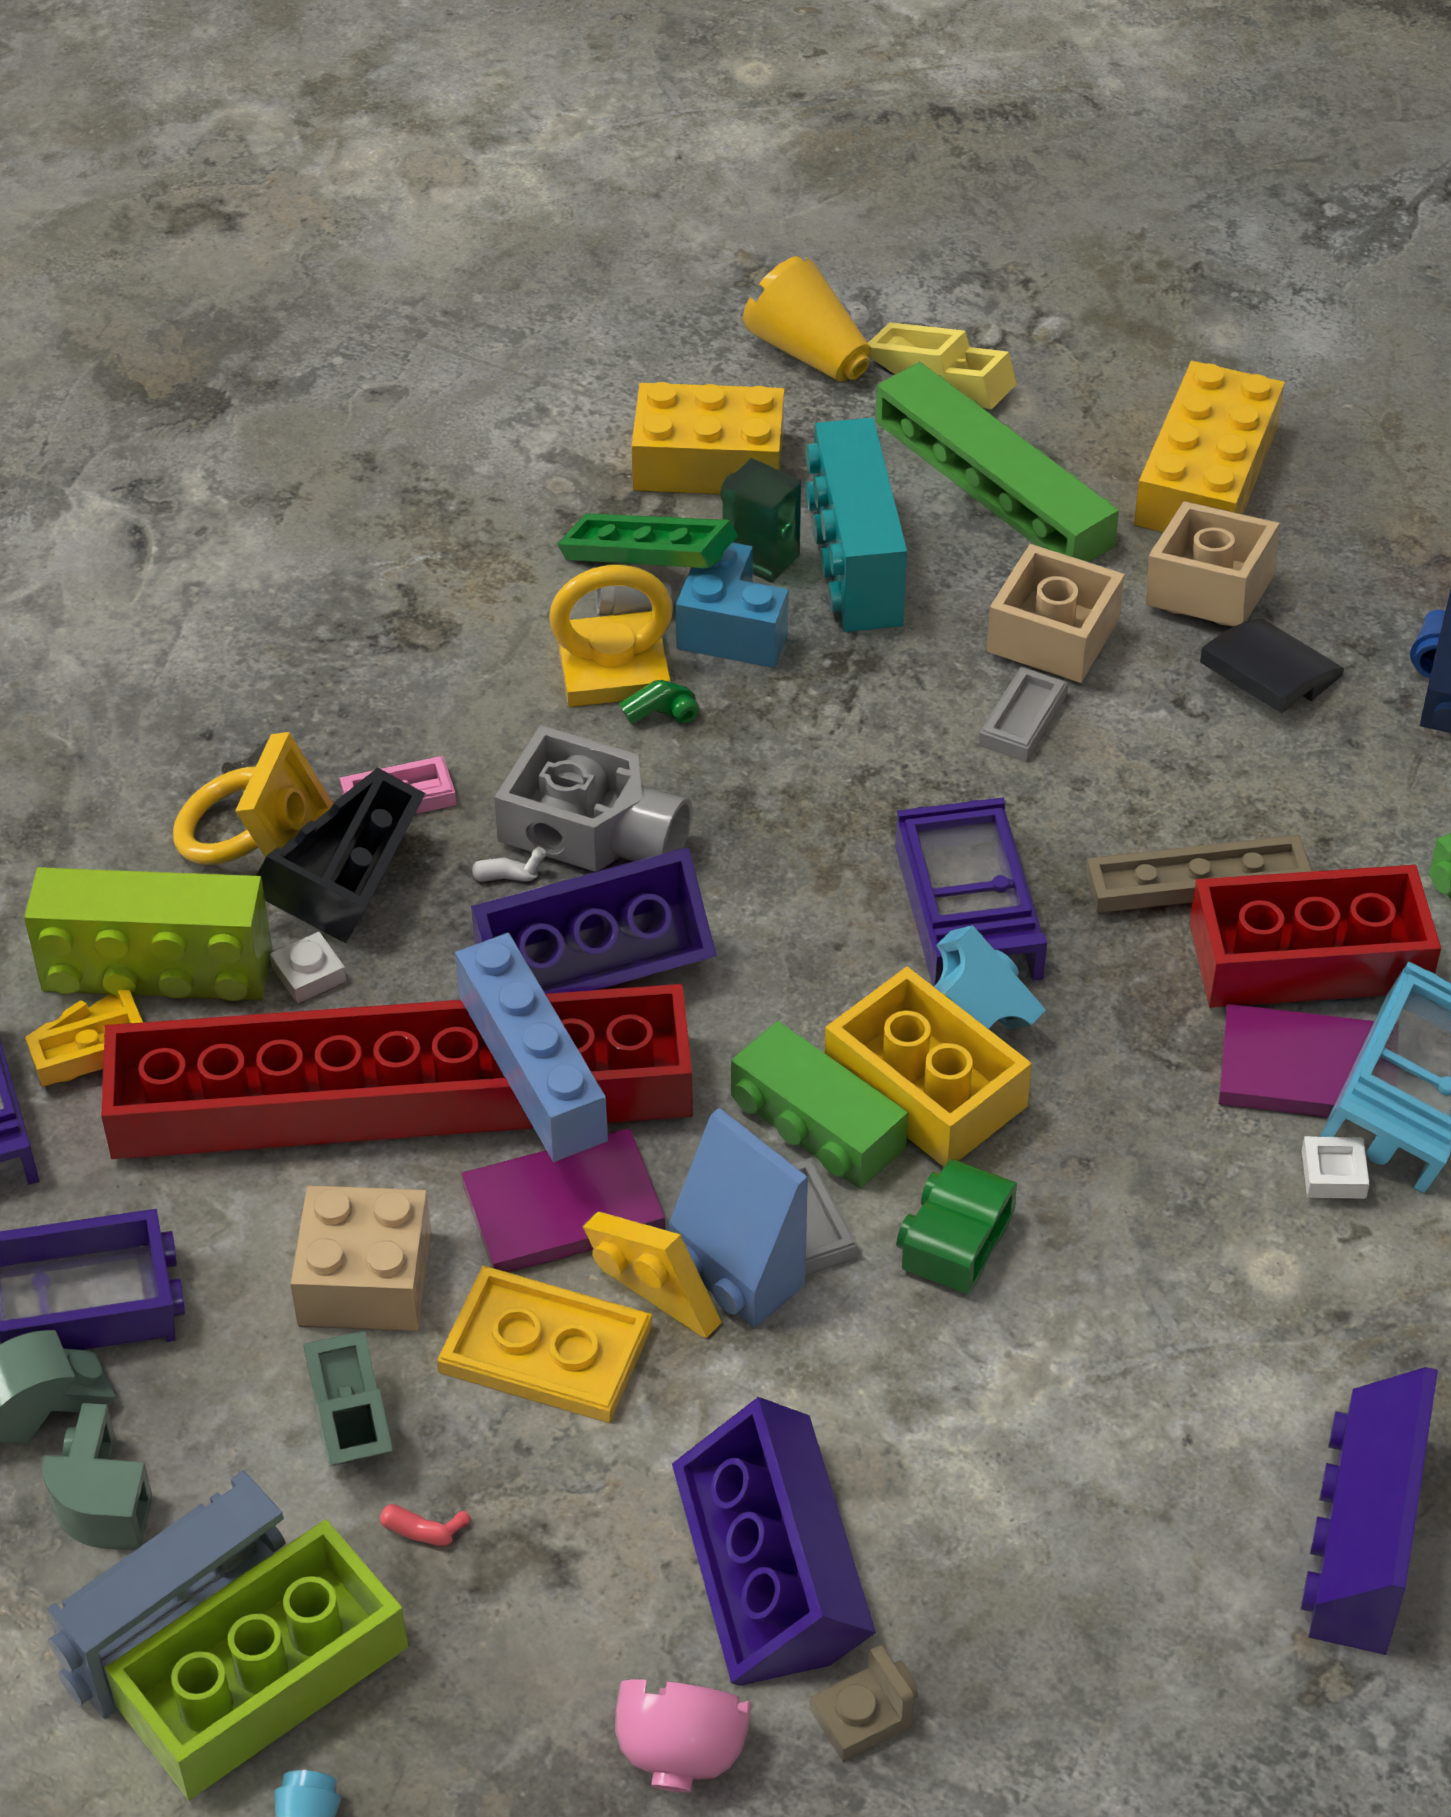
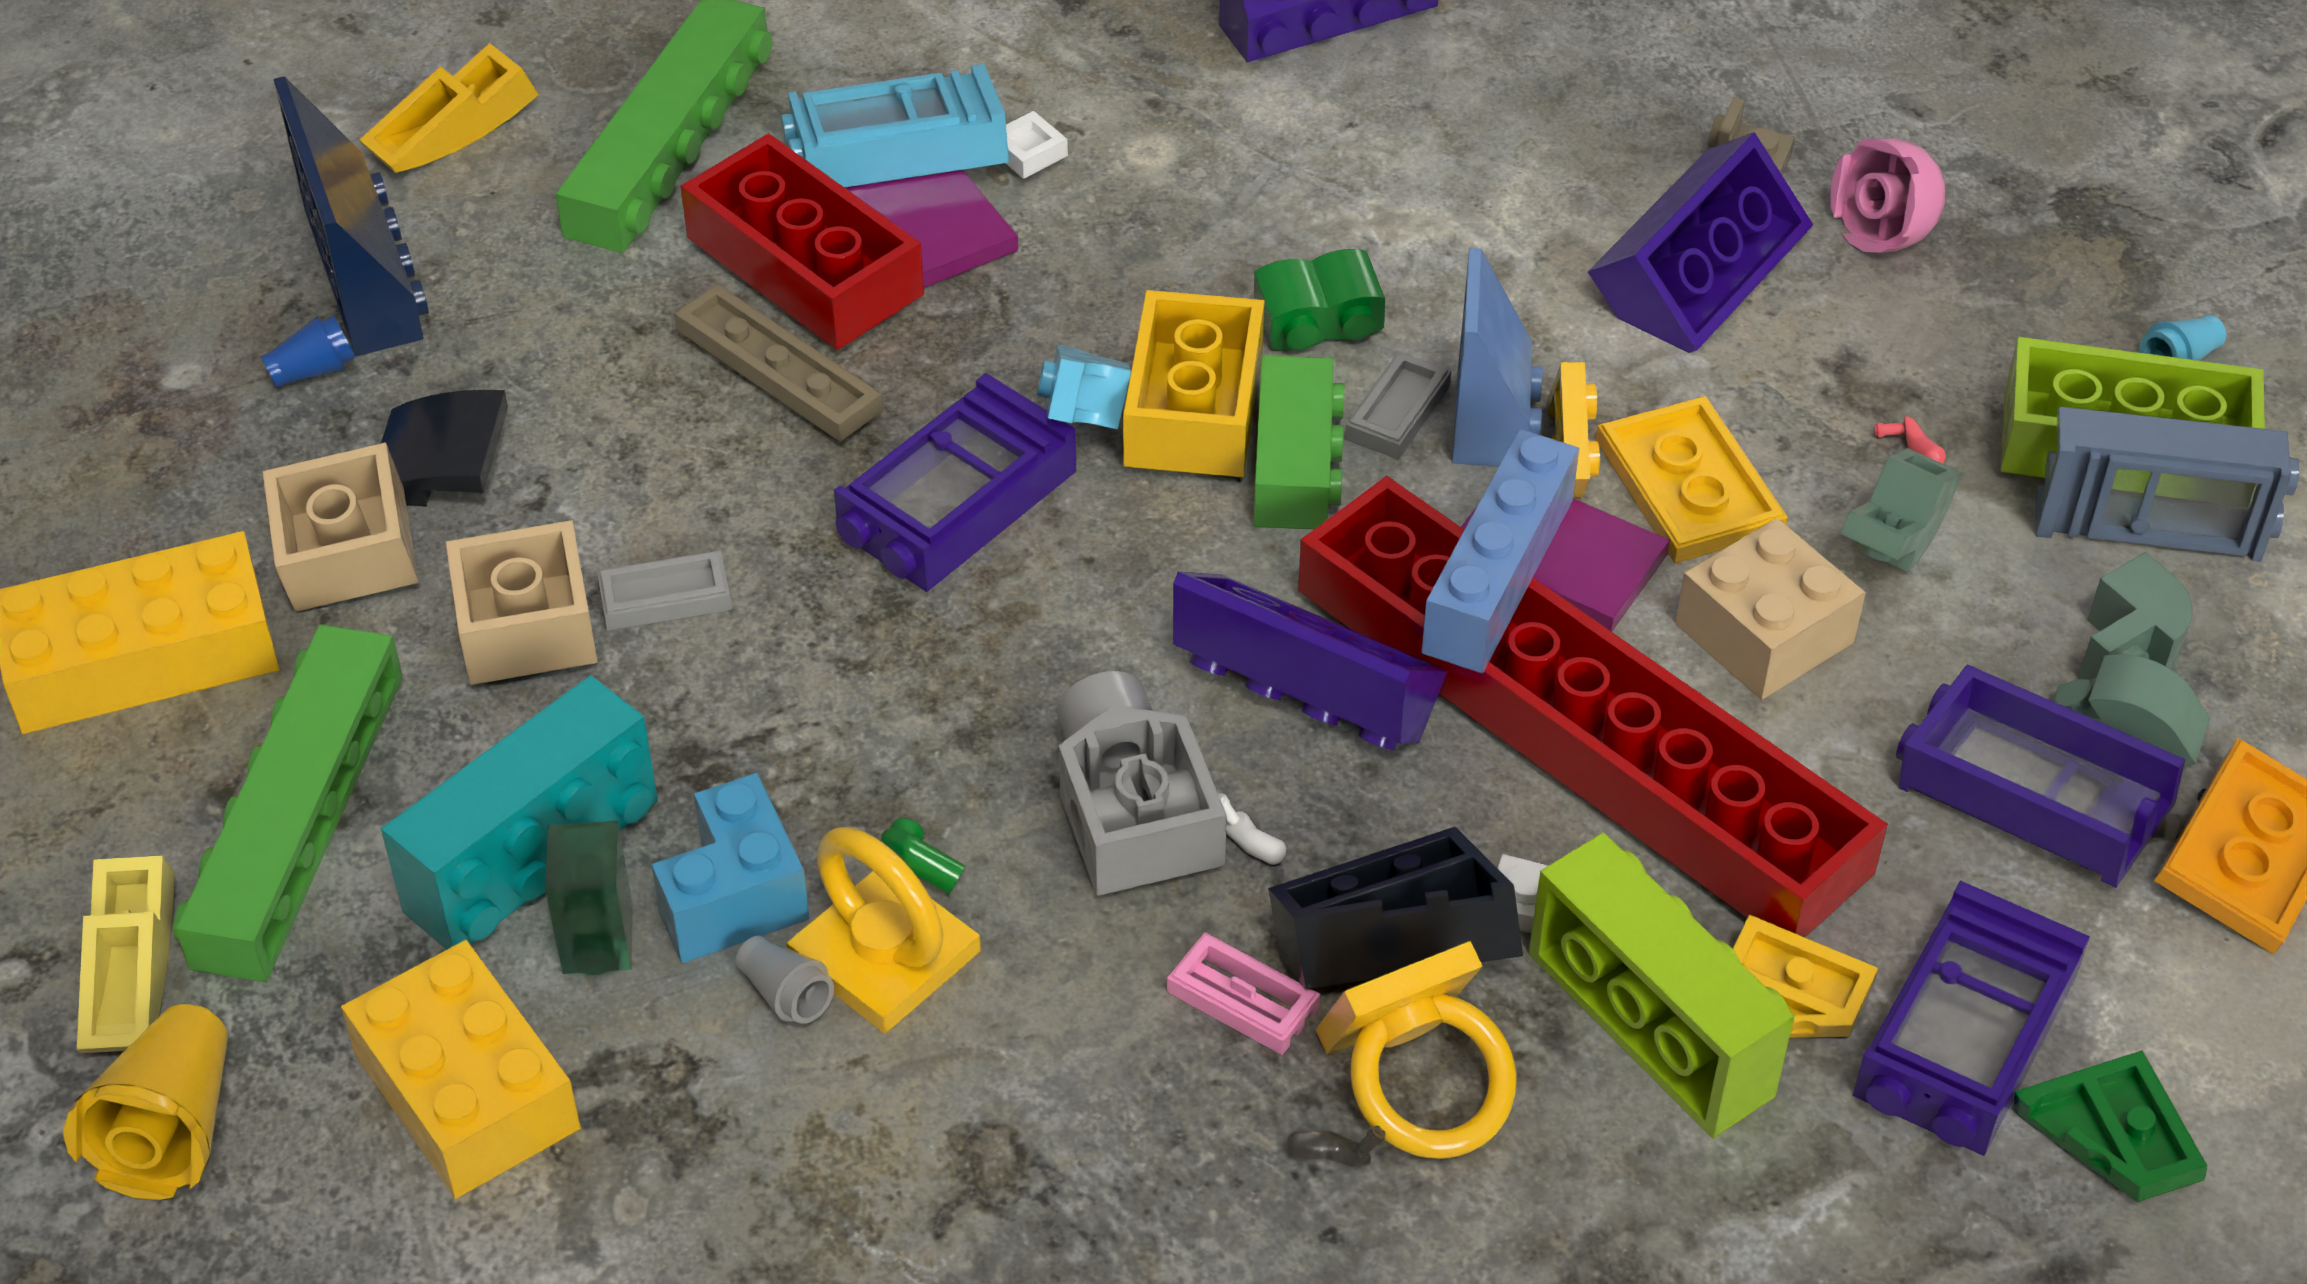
camera: 130 degrees left, 0 degrees up
green plate [557,513,738,569] -> none

